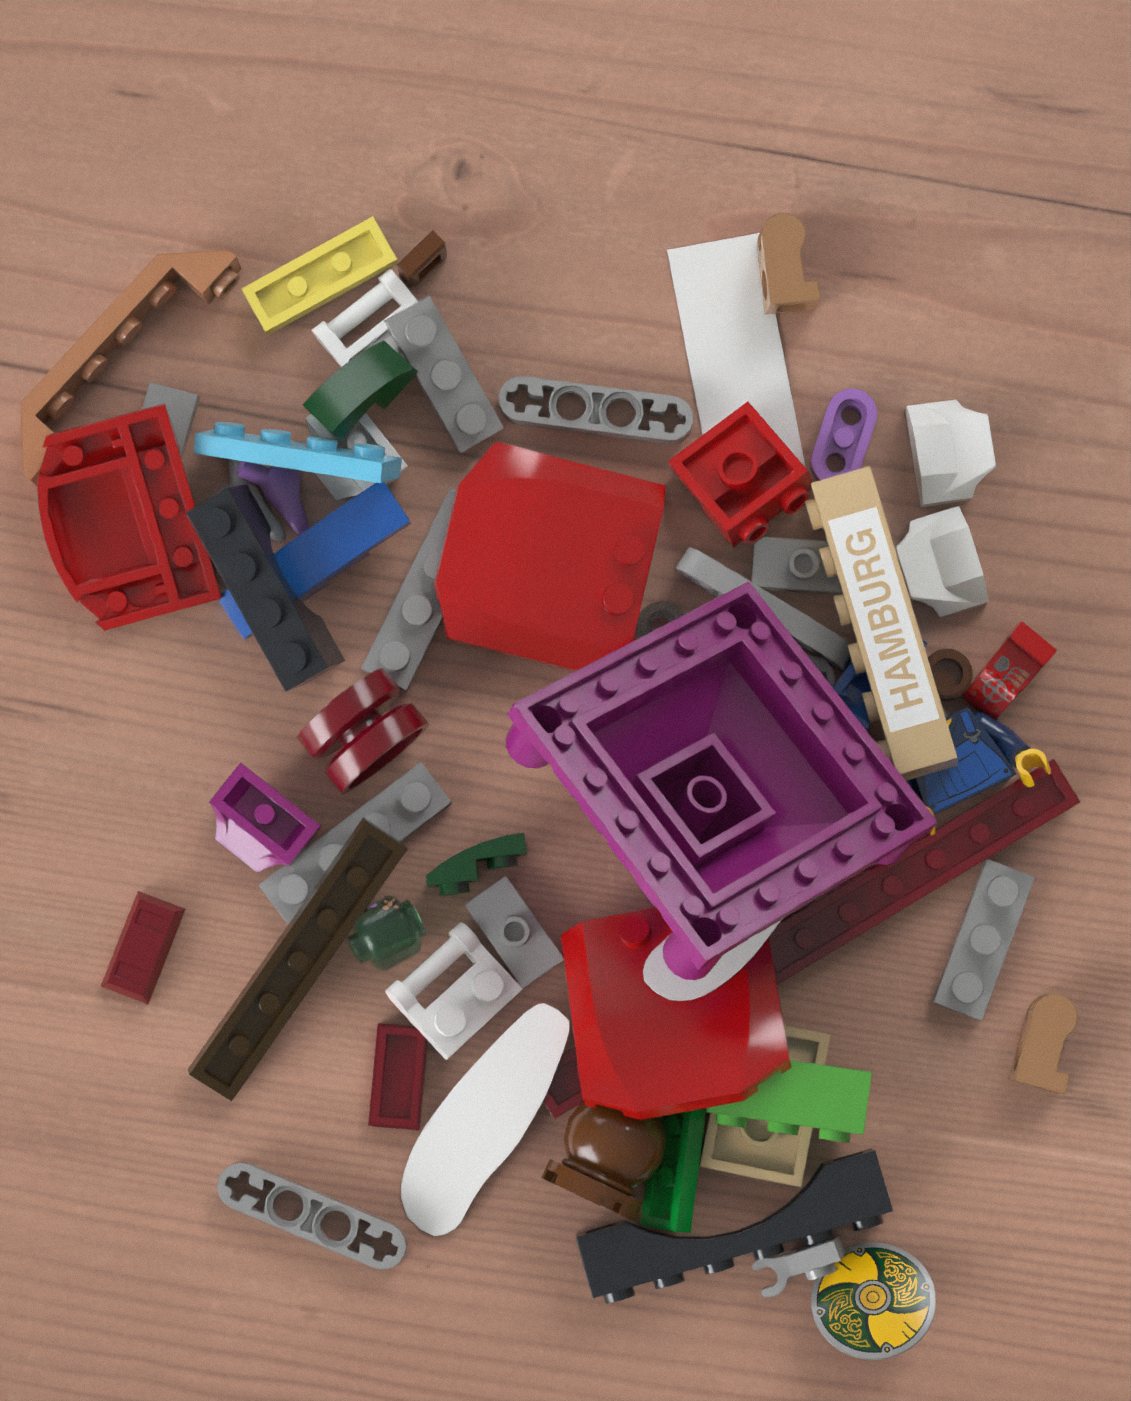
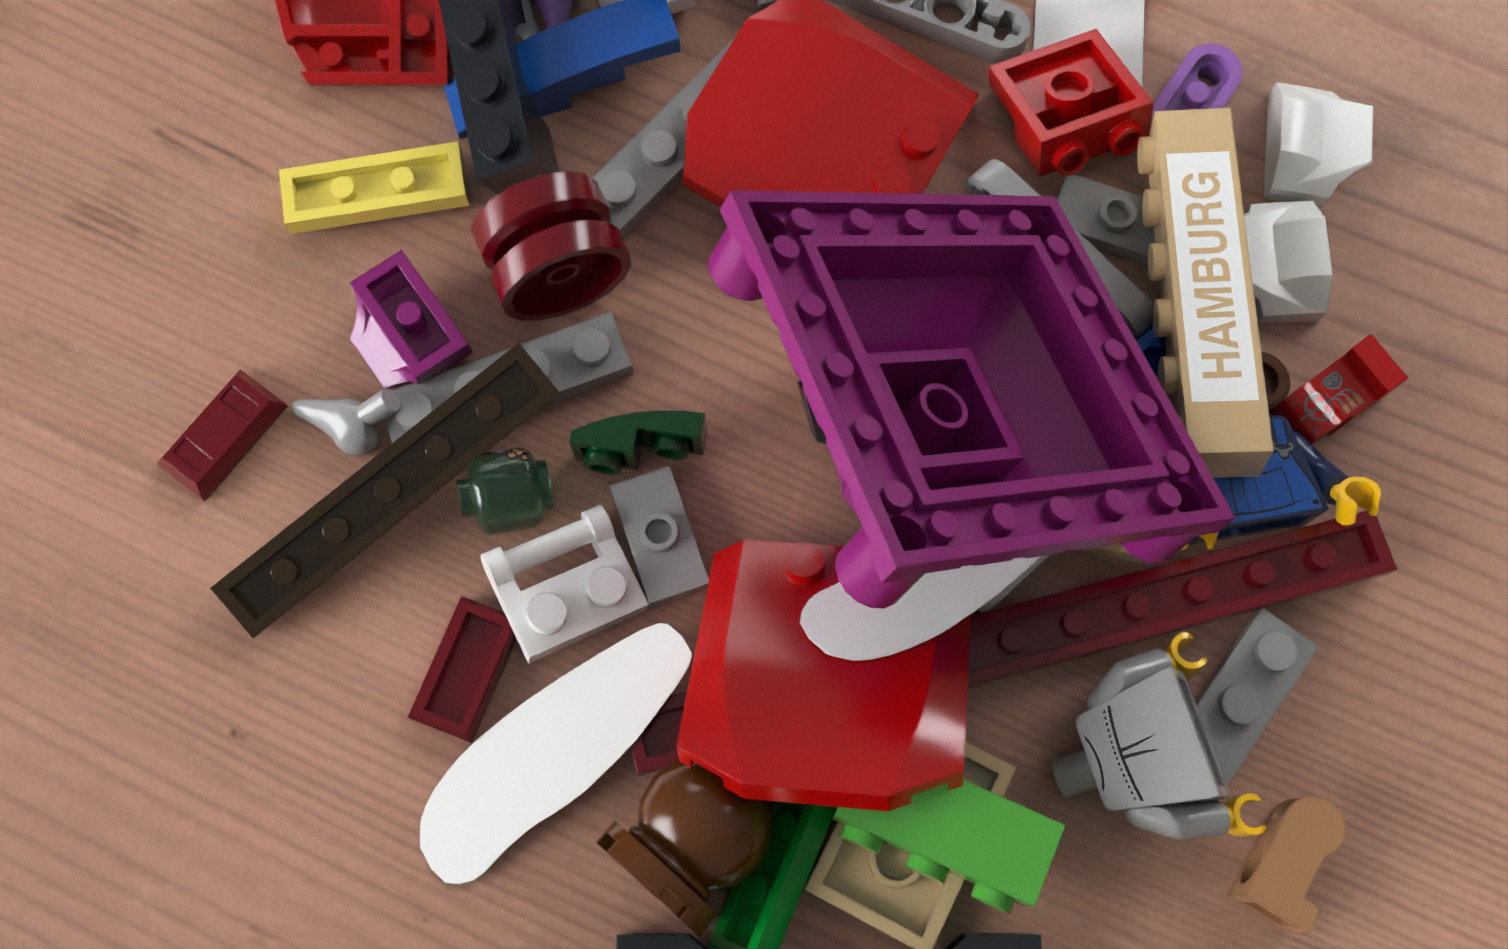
camera: 15 degrees right, 10 degrees down
light grey beam [217,1162,407,1270] -> none
none -> light yellow plate [279,141,470,234]
none -> light grey animal [291,388,401,457]
none -> light grey torso [1052,632,1266,840]

